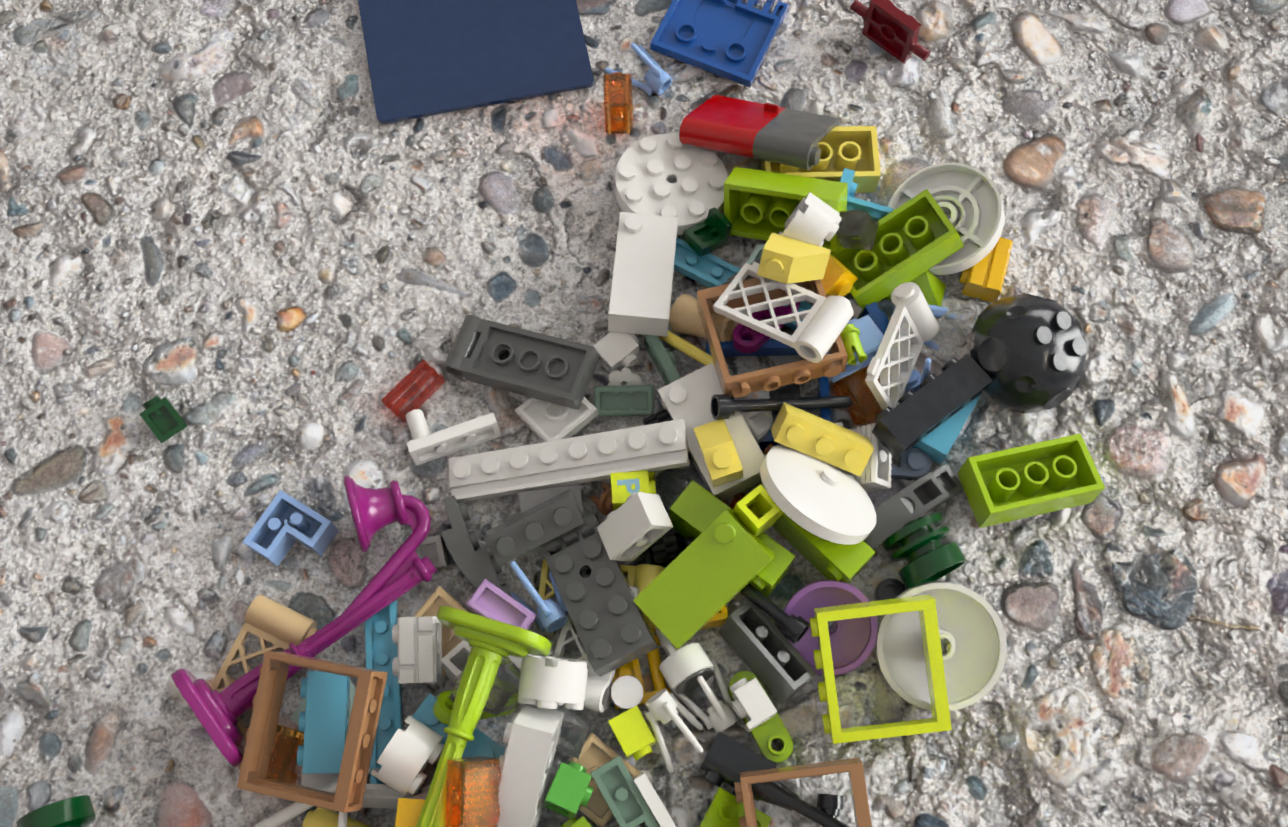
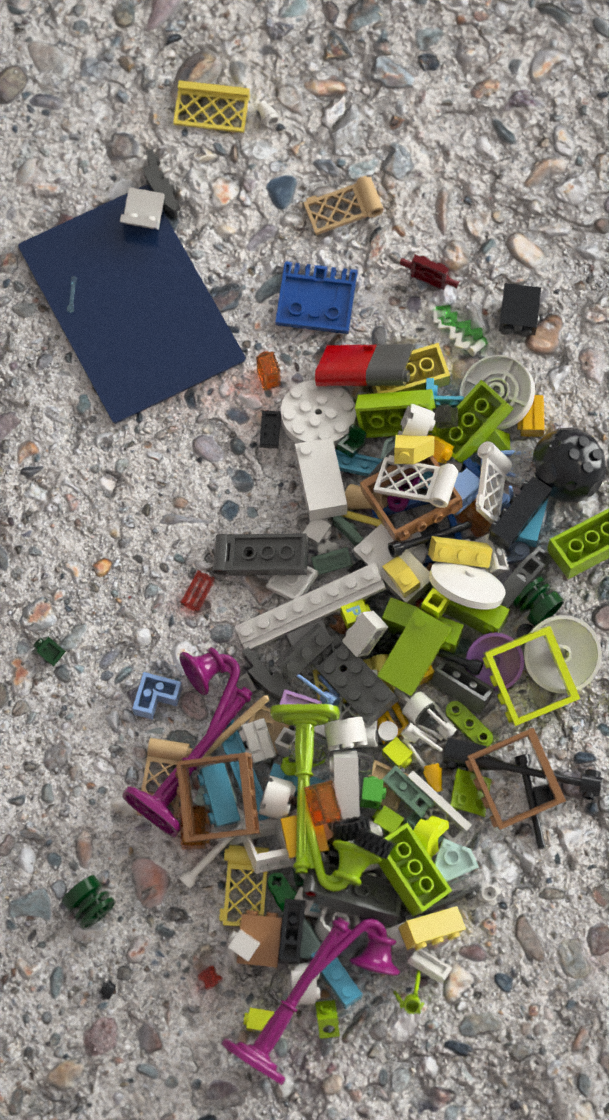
camera: 15 degrees left, 0 degrees up
white piece [406,409,501,466] -> none
light blue plant [604,43,673,96] -> none
white brick [729,677,777,733] -> none
lime pin [840,324,867,366] -> none
none -> tan piece [202,695,269,758]
none -> black plate [260,410,281,449]
none -> yellow cone [423,763,443,792]
none -> piece [433,305,488,357]
none -> black brick [499,283,542,336]

